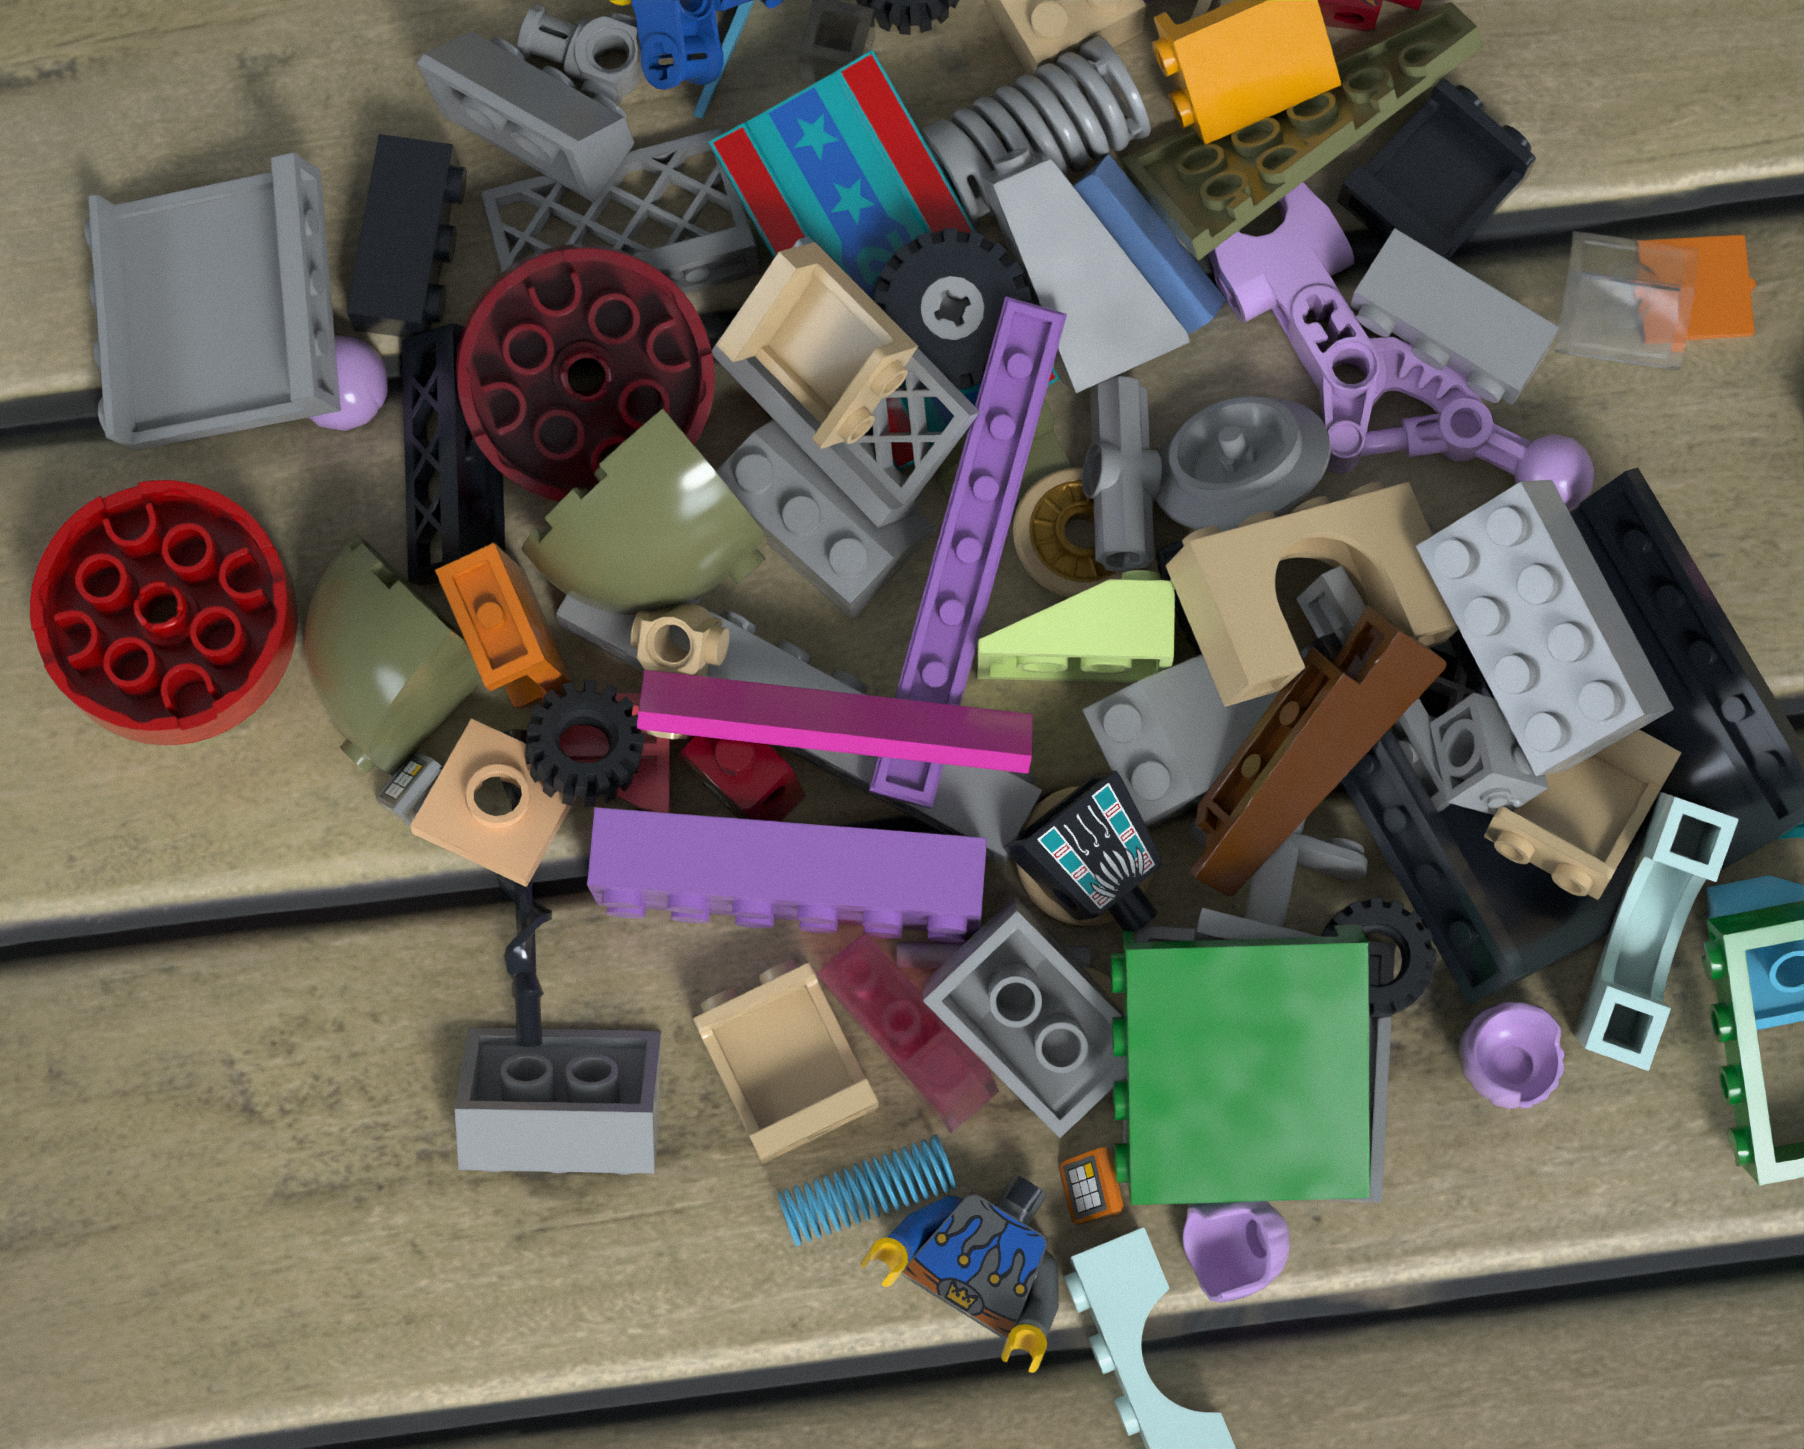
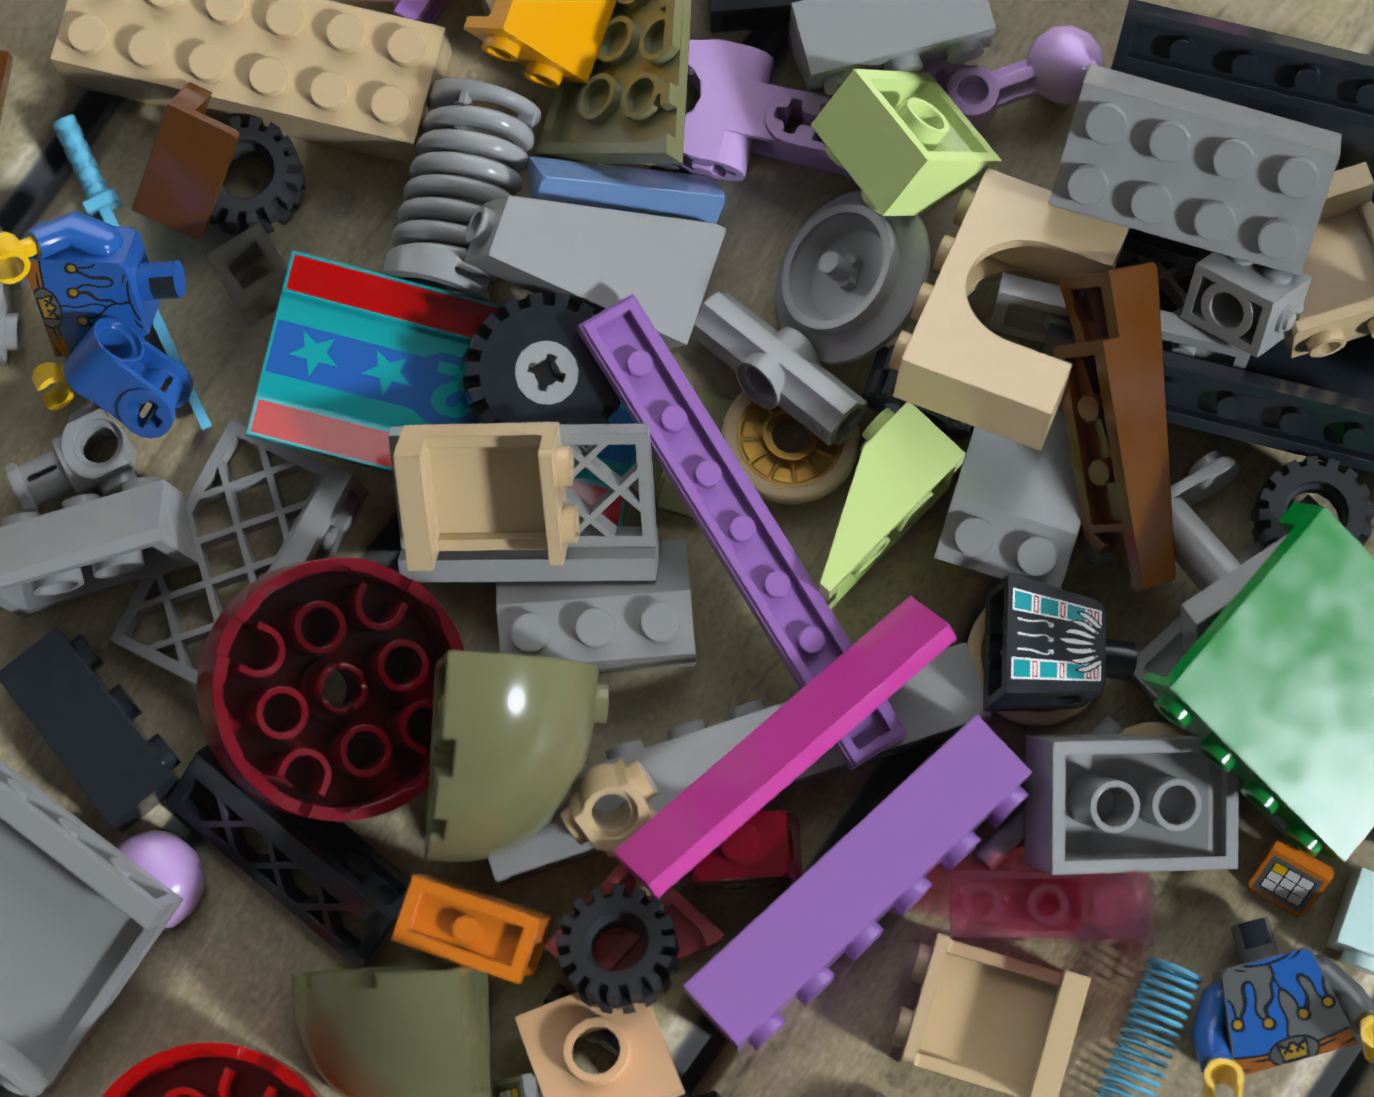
camera: 45 degrees left, 0 degrees up
none -> yellowish green slope [811,69,1002,216]

